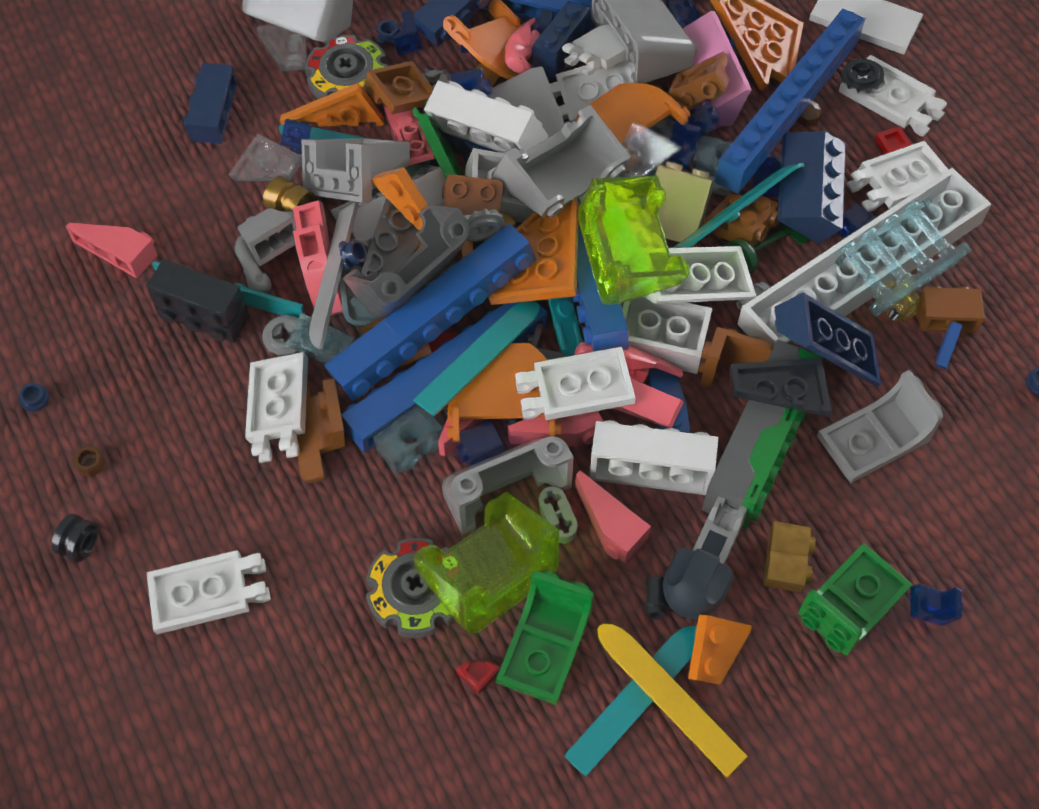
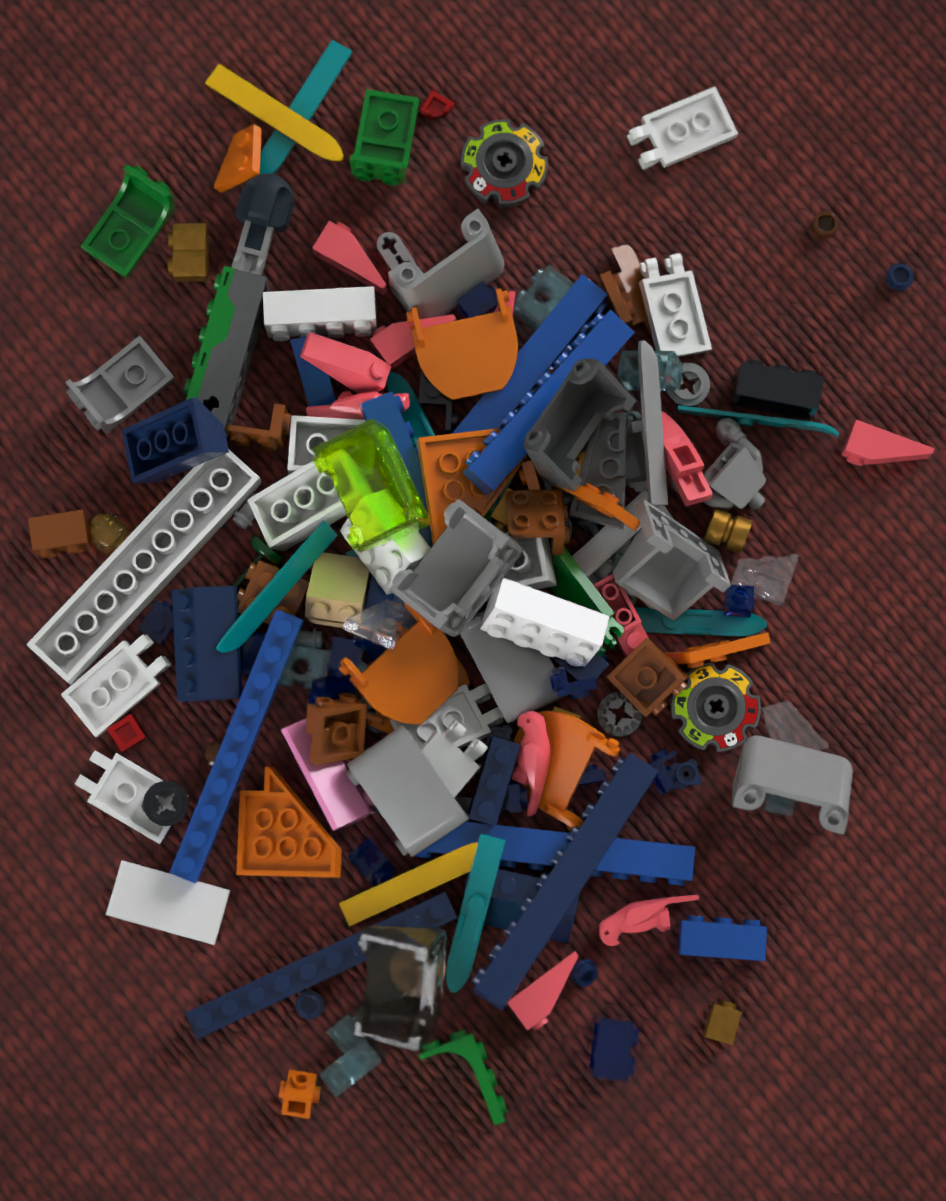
camera: 165 degrees right, 20 degrees up
black wheel [51,513,99,563] -> none
dark blue brick [183,63,238,144] -> none
dark blue plate [339,239,367,269] -> none
teal piece [413,301,540,417] -> none
clear neon green windscreen [413,492,559,634] -> none
light grey gear [465,208,504,241] -> none
white tile [515,347,635,420] -> none
black pin [644,576,669,619] -> none
black wing [729,358,832,417] -> none
clear light blue fence [835,197,972,317] -> none
clear blue bracket [910,584,963,626] -> none
blue tile [935,322,963,370] -> none

